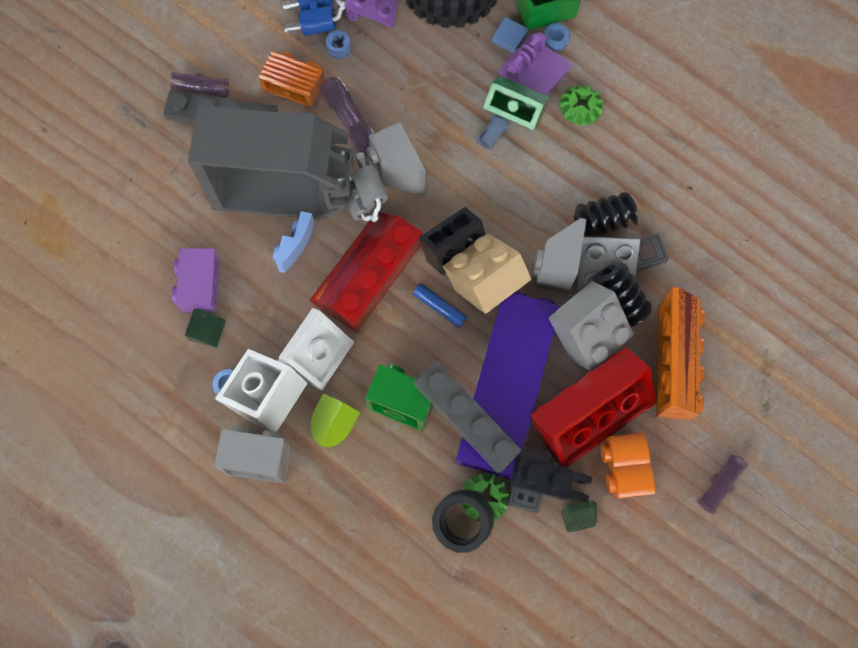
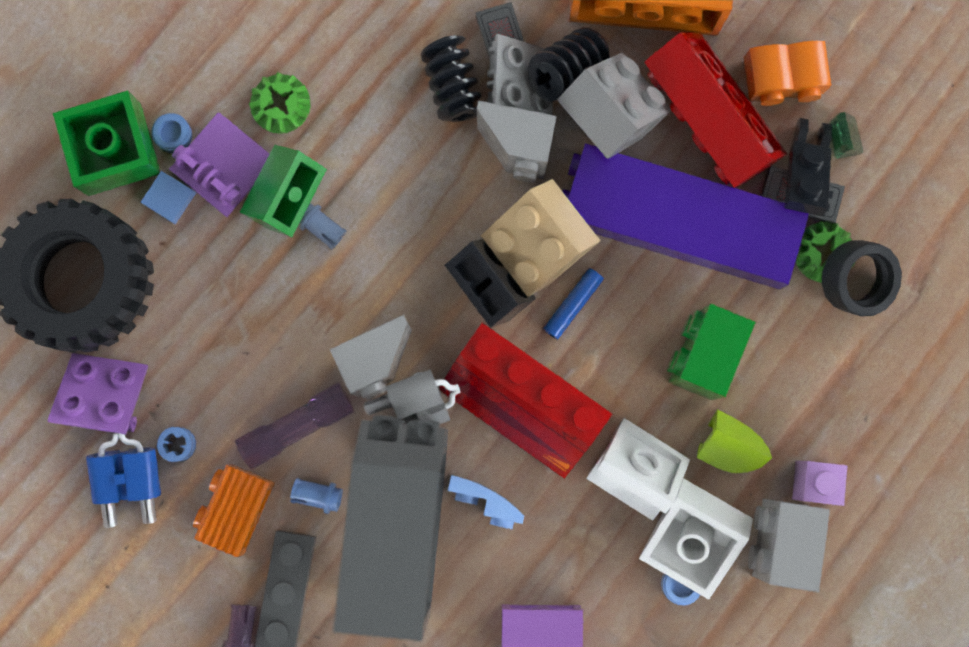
camera: 85 degrees left, 10 degrees up
clear green slope [185,308,226,348] -> none
dark grey plate [412,360,521,473] -> none
none -> lavender brick [792,461,847,506]

